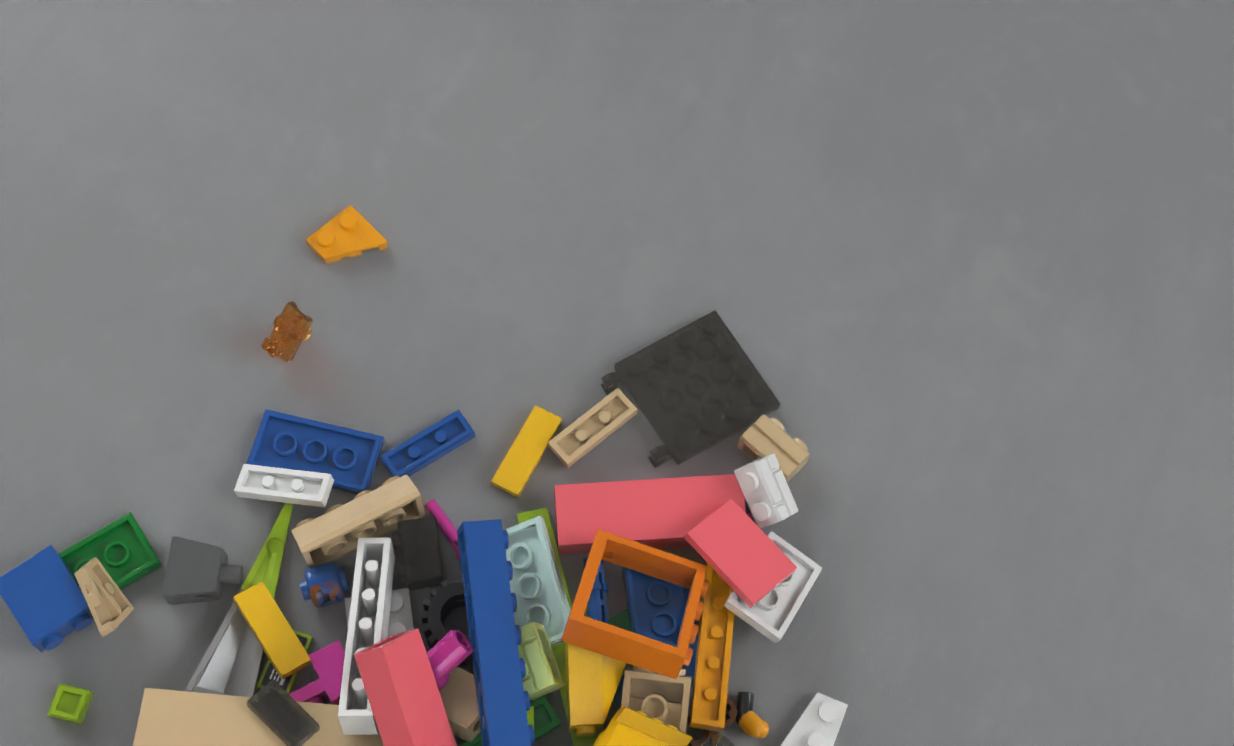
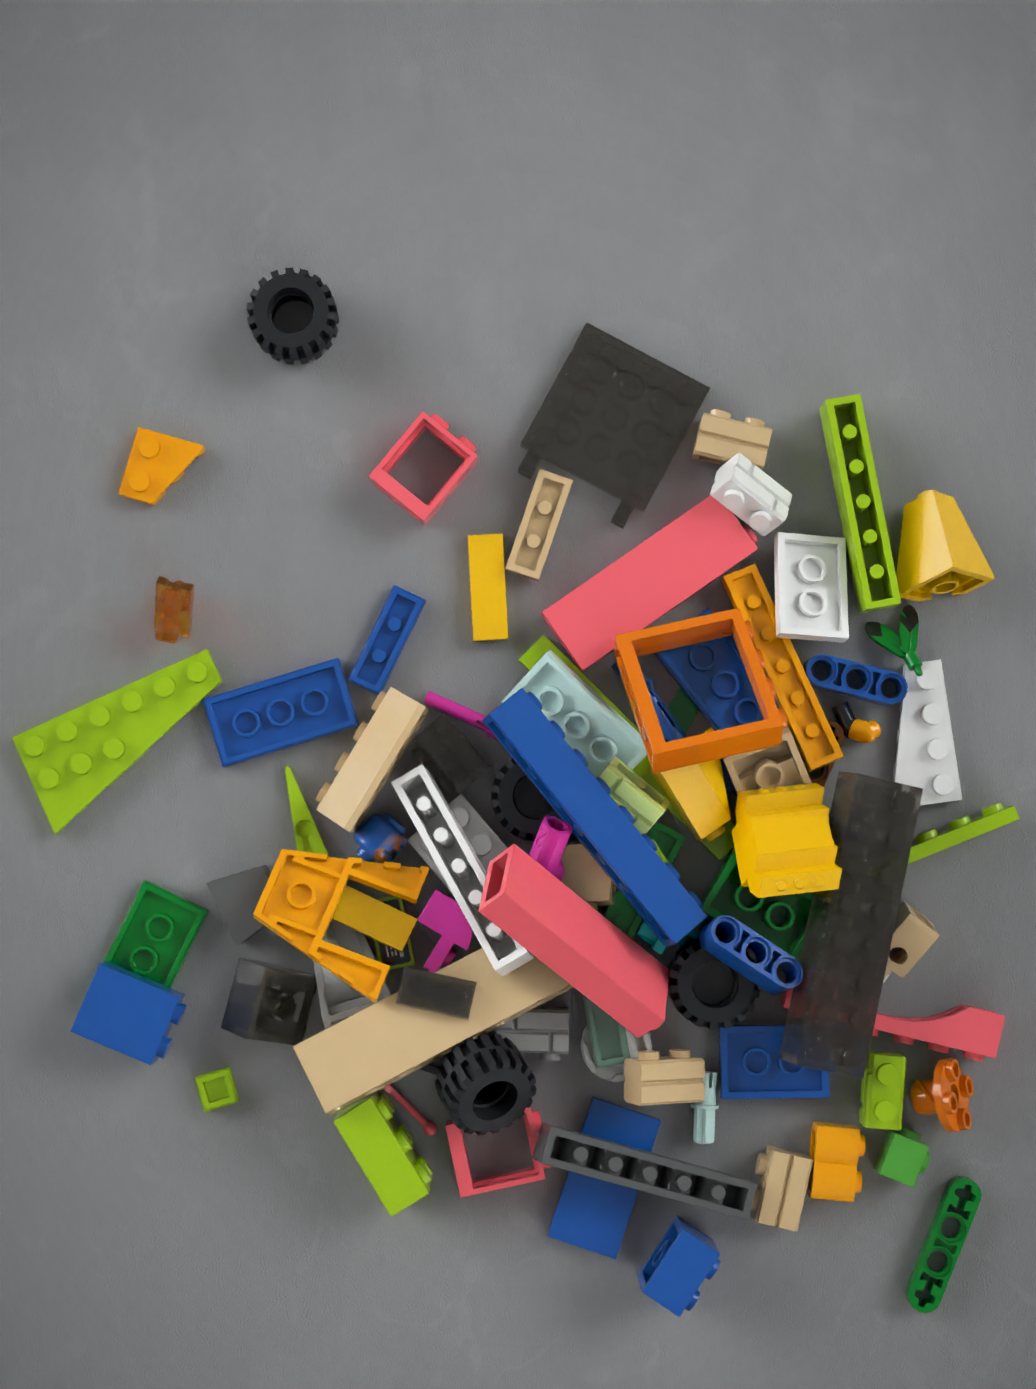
camera: 30 degrees left, 20 degrees up
tan wing [74,557,134,637] -> none
white plate [234,464,334,508] -> none
coral tile [685,499,797,608] -> none
none -> lime wing [12,649,223,835]
none -> clear smoke slope [221,958,317,1045]
none -> black tyre [247,267,339,365]
none -> light orange wing [253,849,430,1003]
none -> coral window [369,411,478,526]
none -> blue beam [803,654,908,706]
none -> lime brick [819,393,901,614]
none -> green piece [865,605,923,676]
none -> yellow slope [896,490,994,602]

